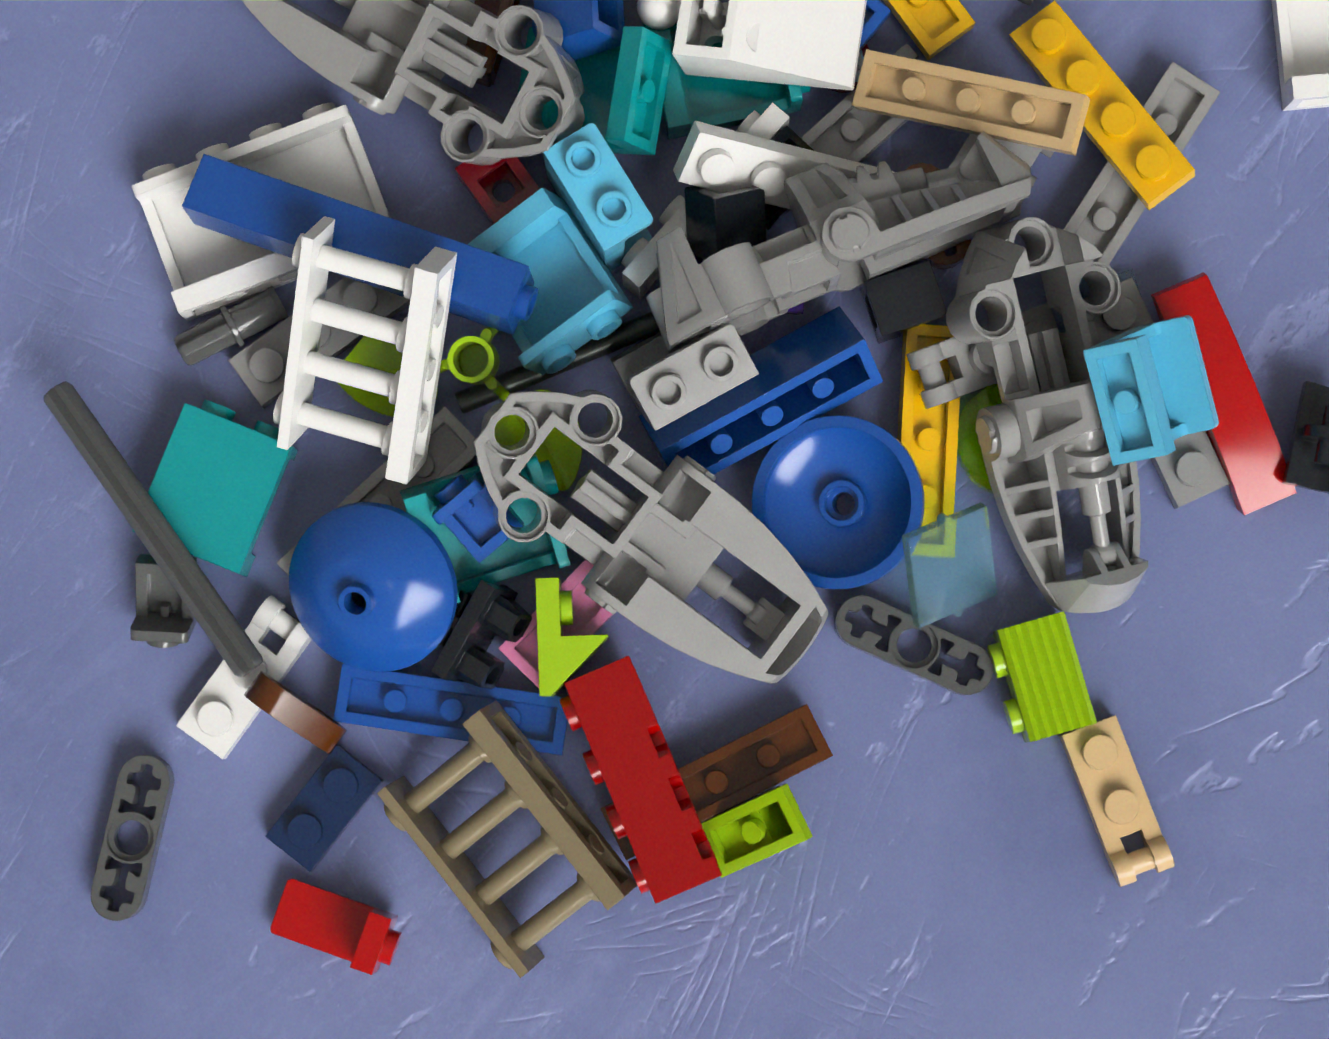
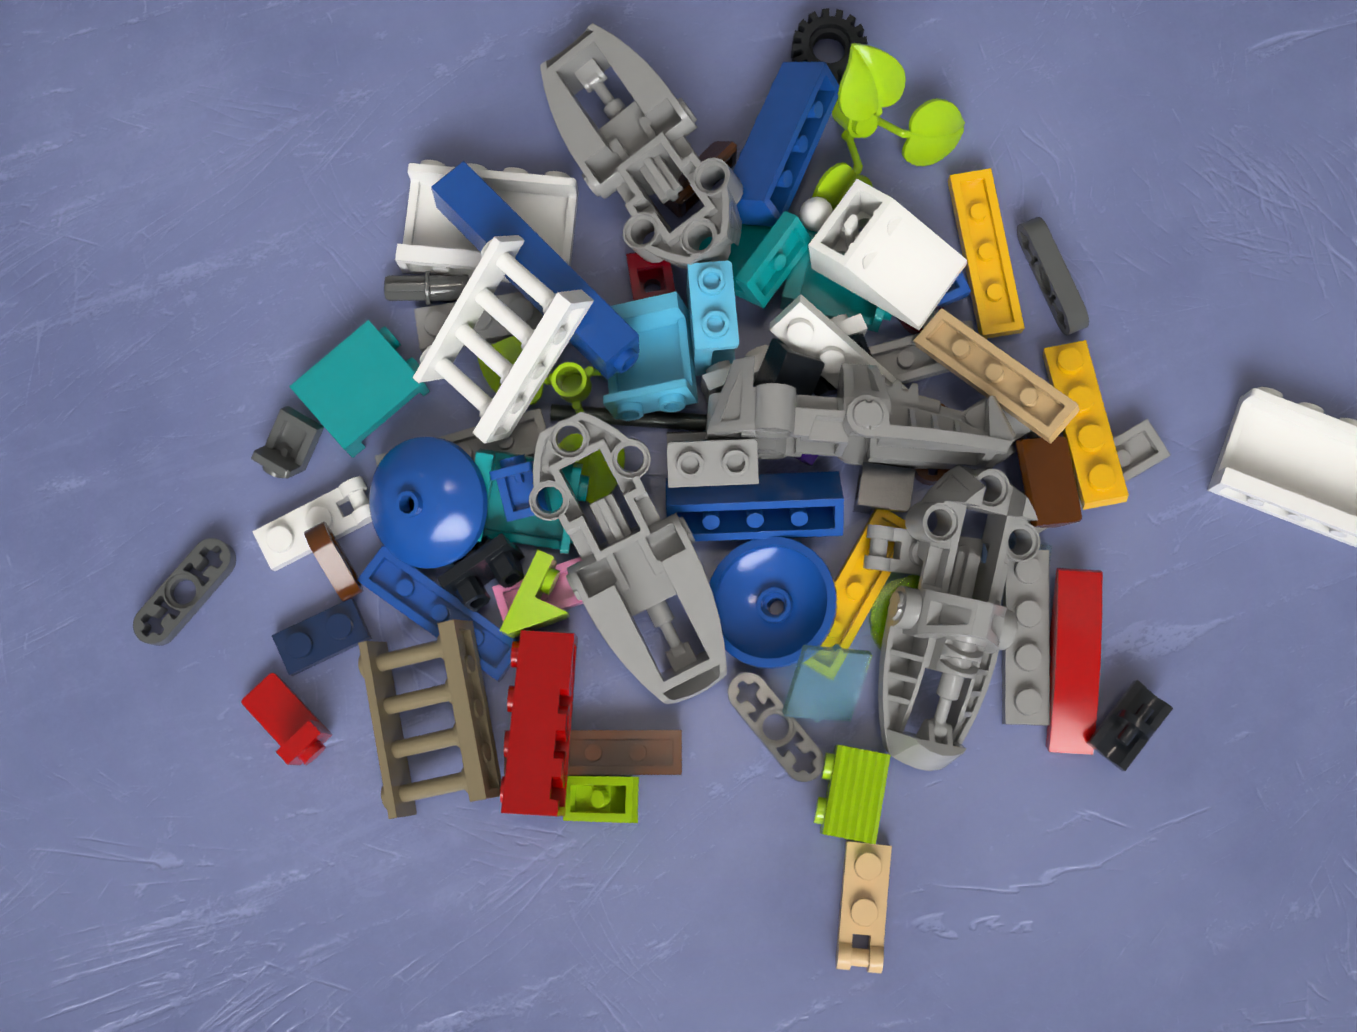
camera: 25 degrees right, 5 degrees down
dark grey axle [43,381,263,677] -> none
medium azure panel [1083,315,1219,466] -> none
none -> reddish brown slope [1016,436,1082,528]

